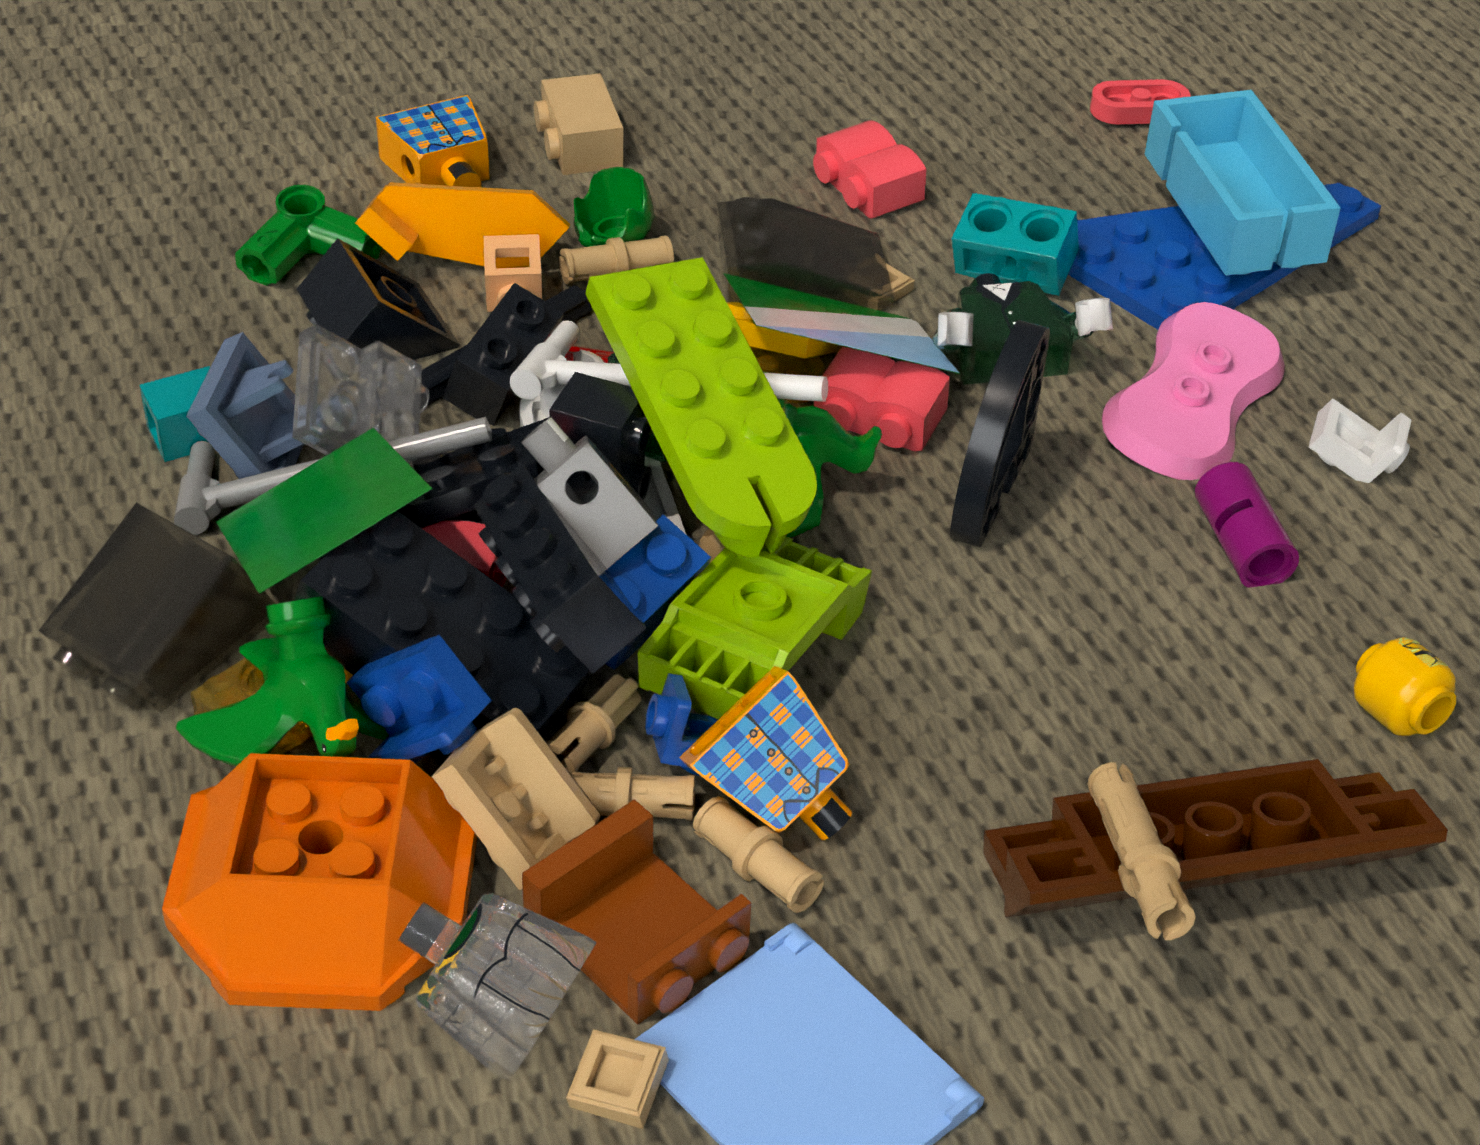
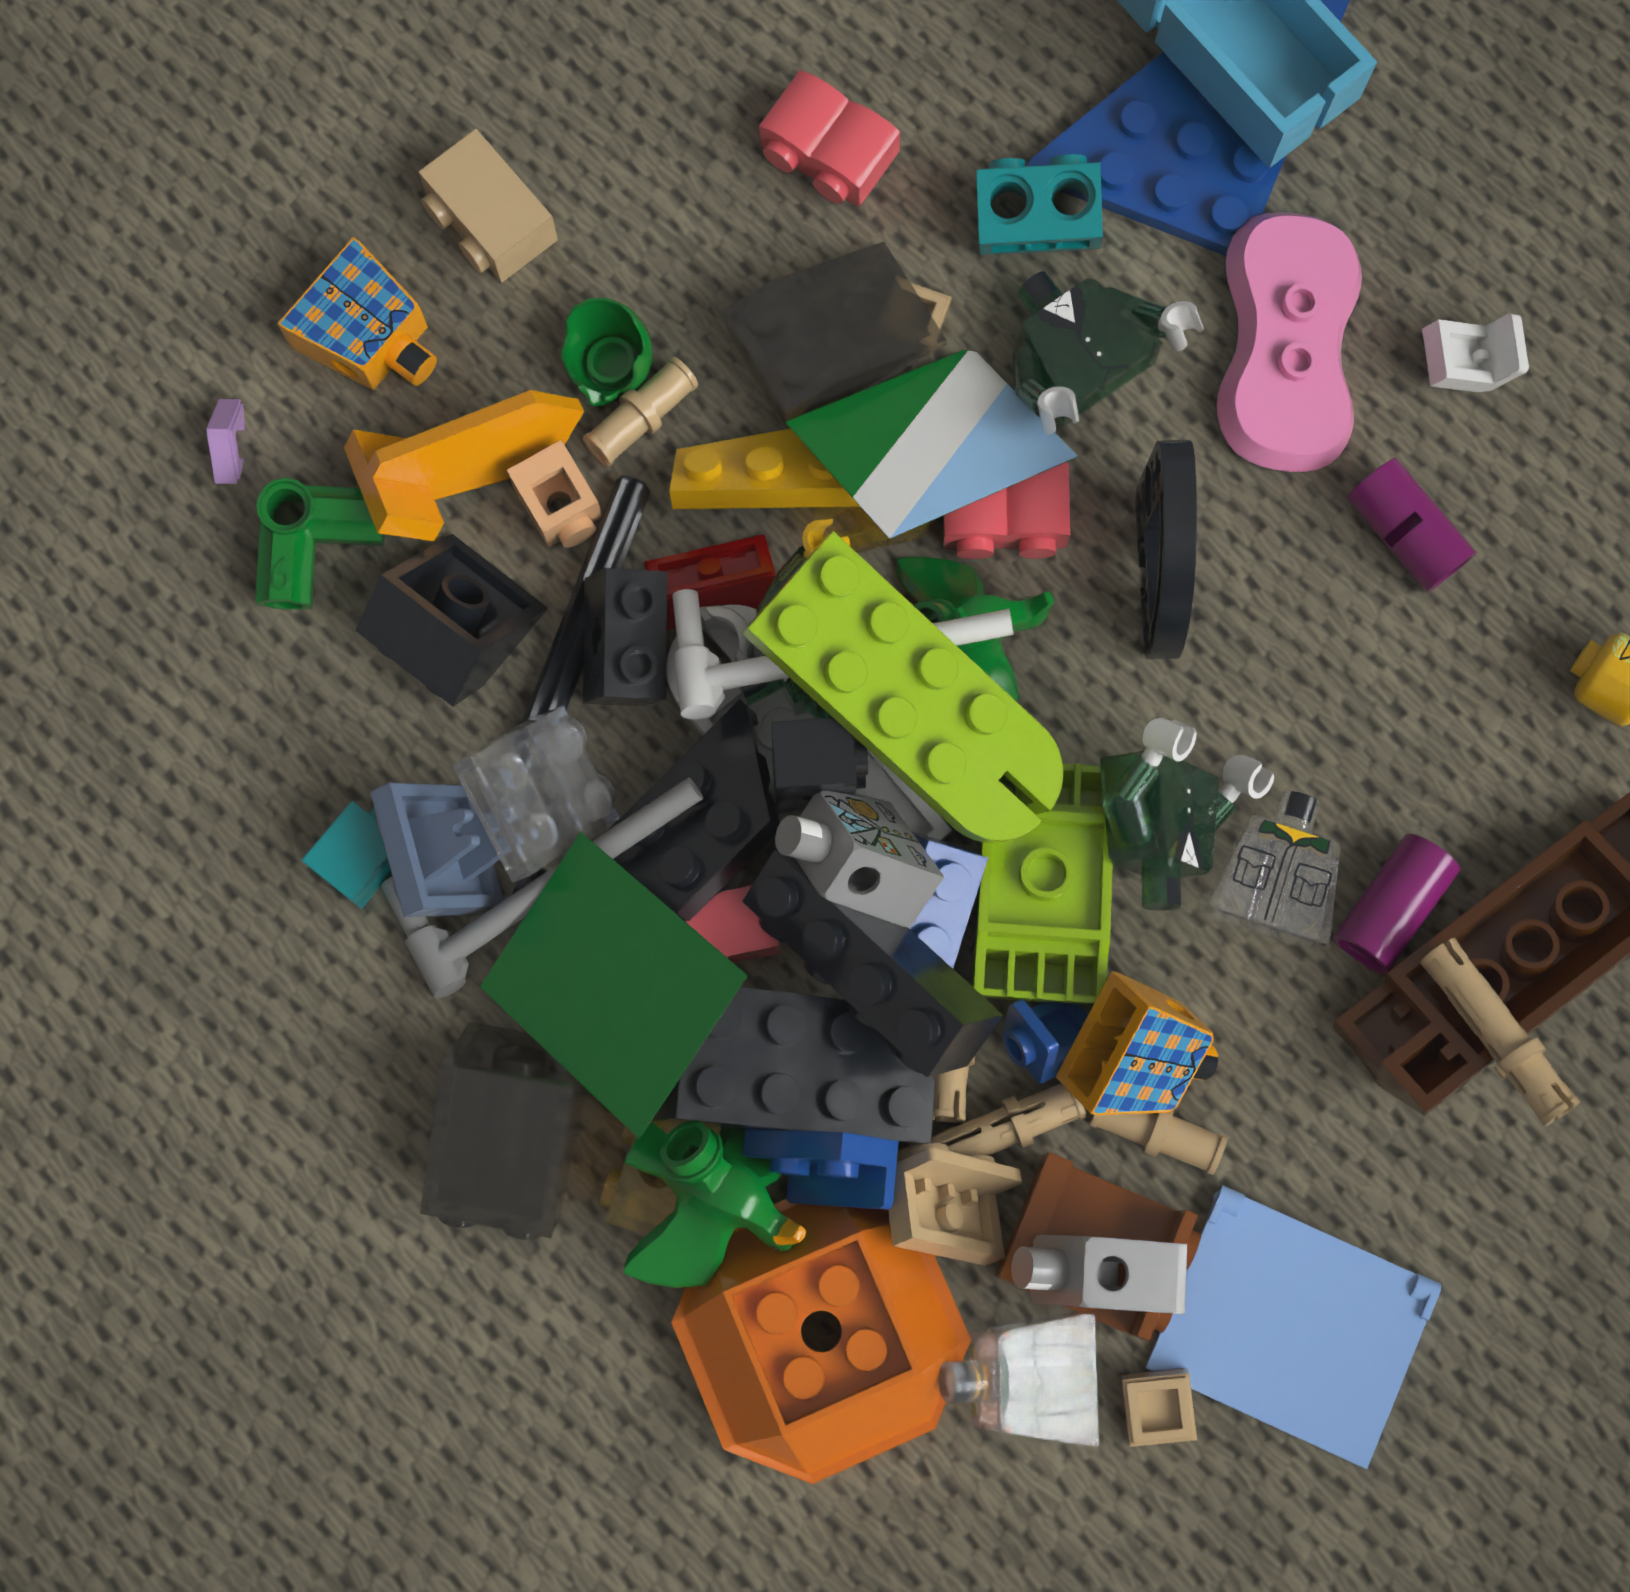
camera: 25 degrees left, 35 degrees up
none -> lavender tile [206,399,245,484]
none -> light grey torso [1011,1234,1187,1314]
none -> clear green torso [1100,718,1274,911]
none -> clear torso [1199,791,1340,952]
none -> magenta pin [1333,833,1460,975]

